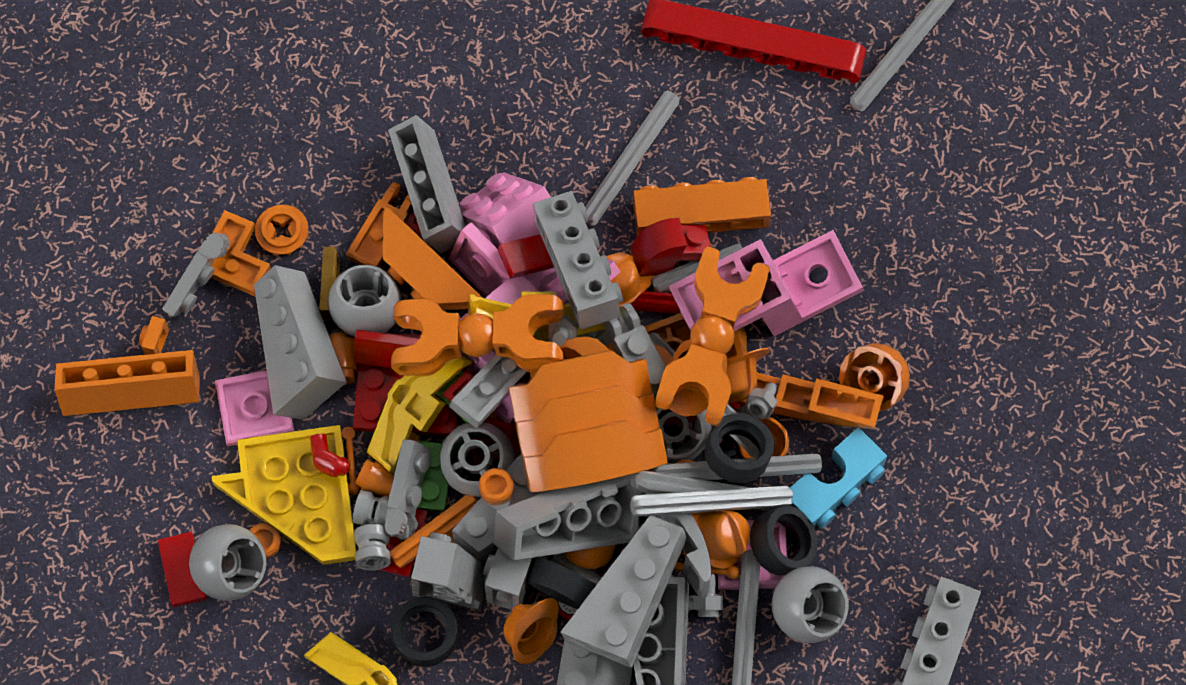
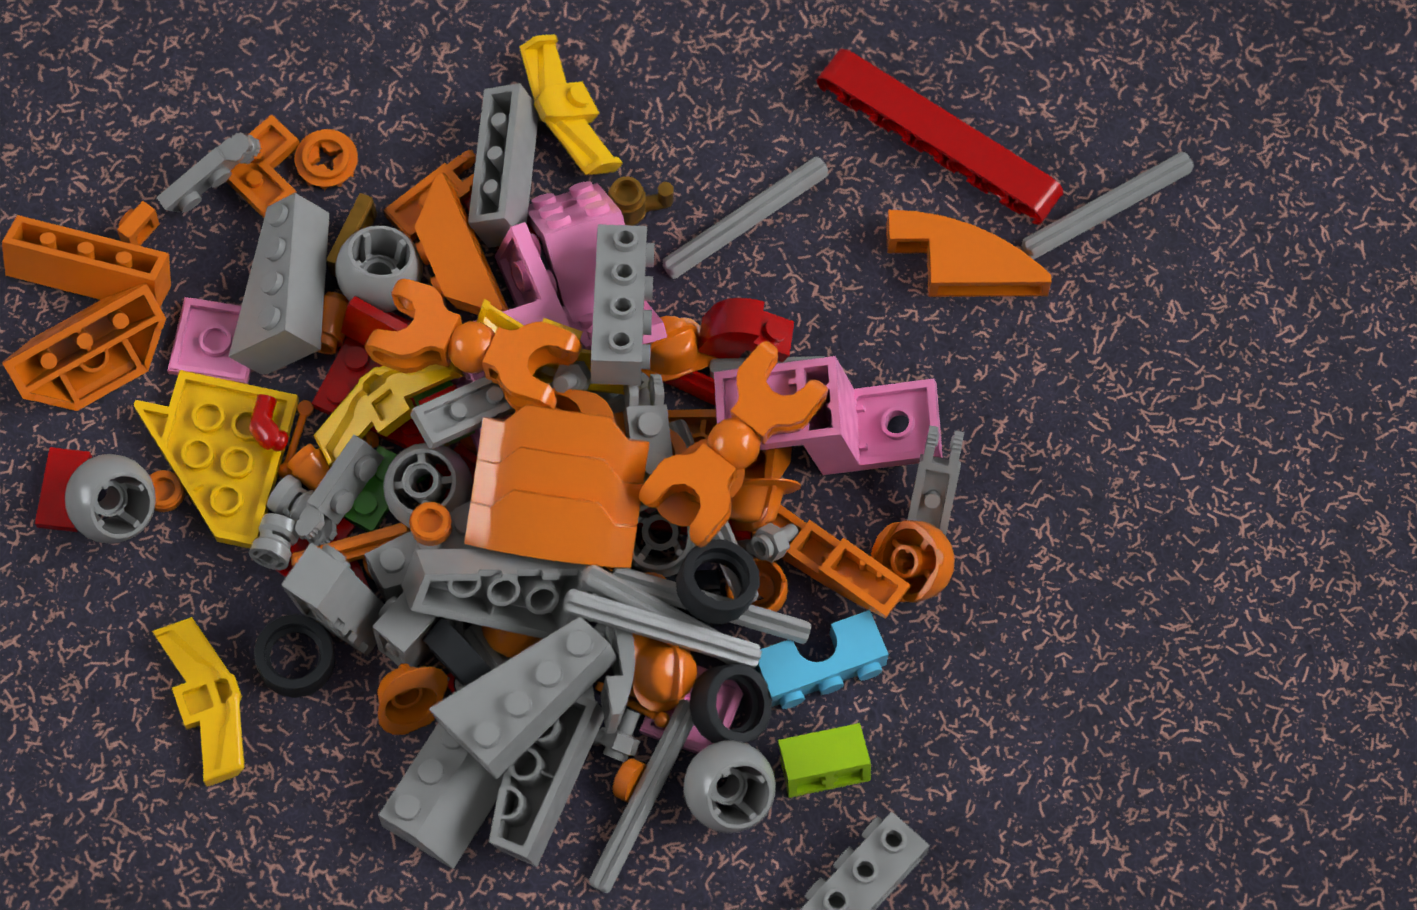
camera: 20 degrees right, 0 degrees up
red tile [497,234,554,279] -> none
orange brick [633,177,771,236] -> none
none -> orange wedge [2,283,166,411]
none -> yellow plate [520,34,623,175]
none -> pearl gold piece [608,176,674,226]
none -> orange tile [613,758,647,802]
none -> lime hinge [778,723,871,798]
none -> orange slope [886,210,1052,297]
none -> light grey hinge [907,426,964,536]

